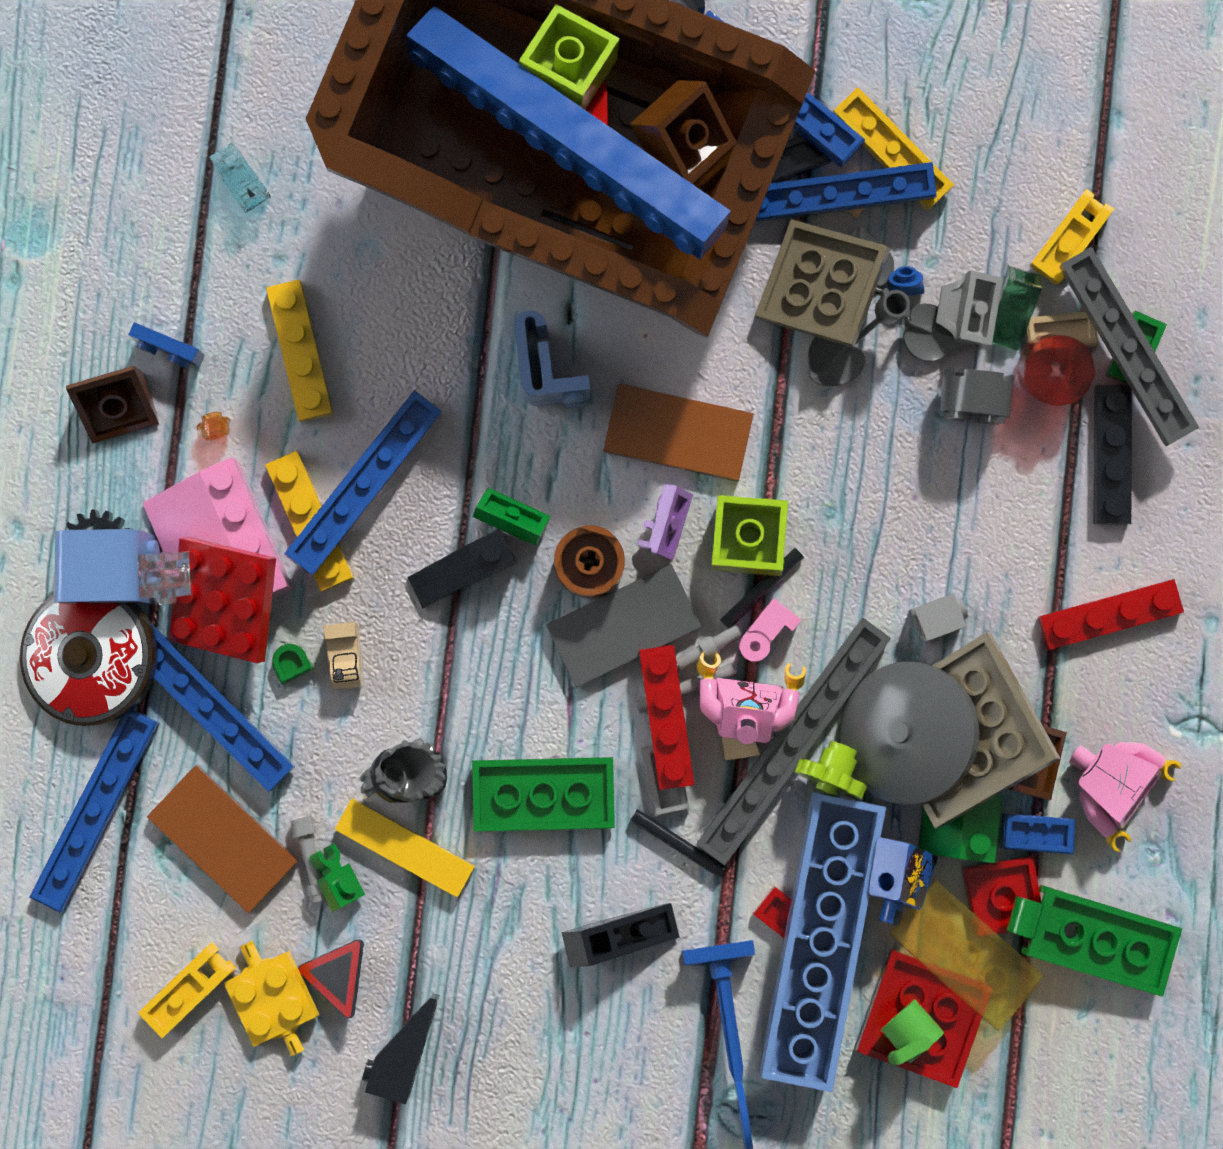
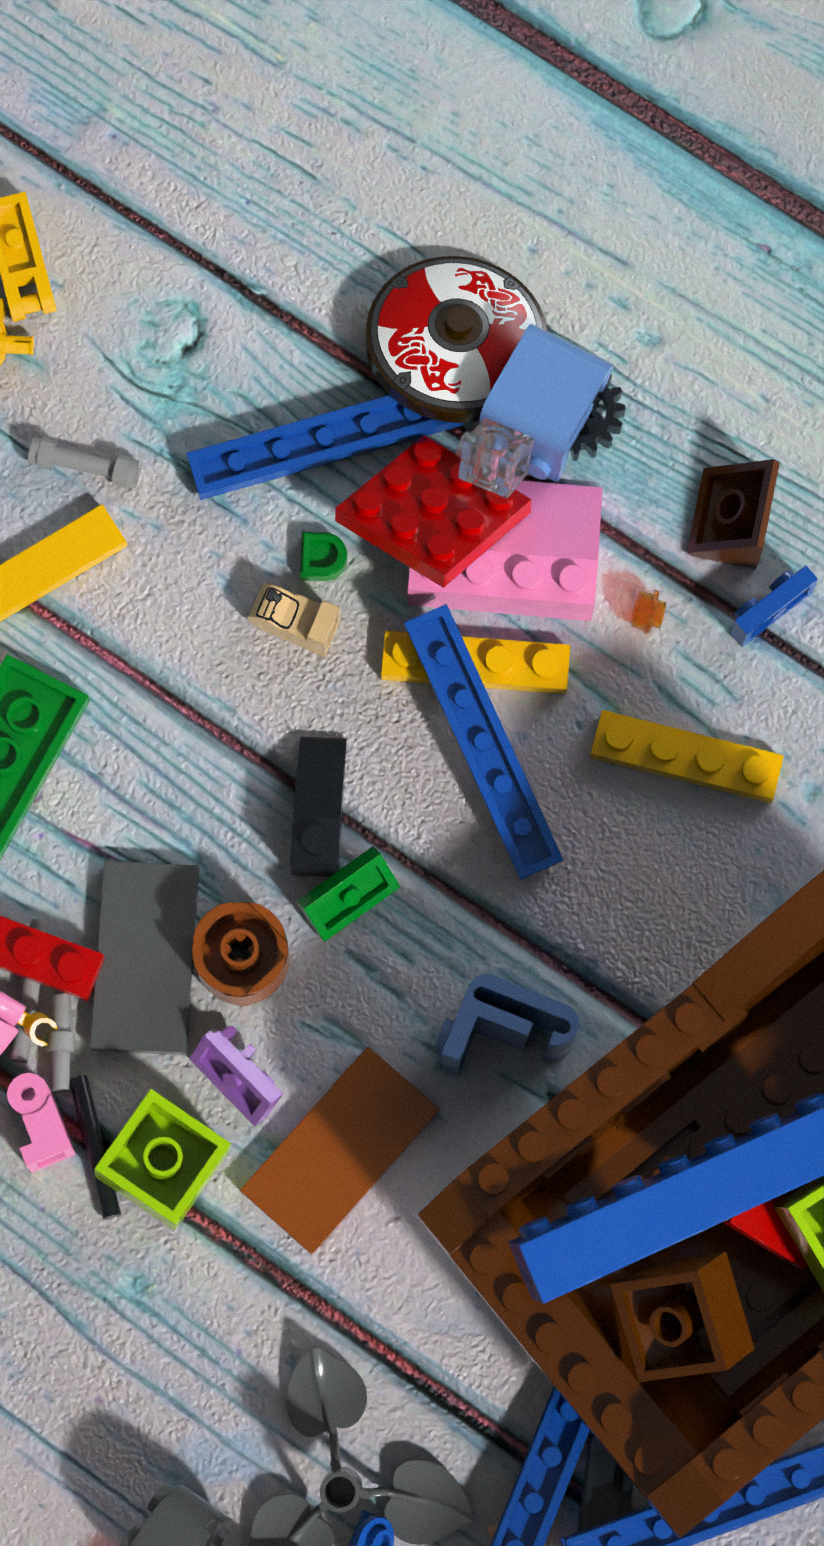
camera: 120 degrees right, 10 degrees down
blue tile [29,709,160,913] -> none
dark orange tile [147,765,299,914] -> none
green plate [310,843,365,912] -> none
dark grey hair [360,738,447,803] -> none
dark tan plate [755,219,890,348] -> none

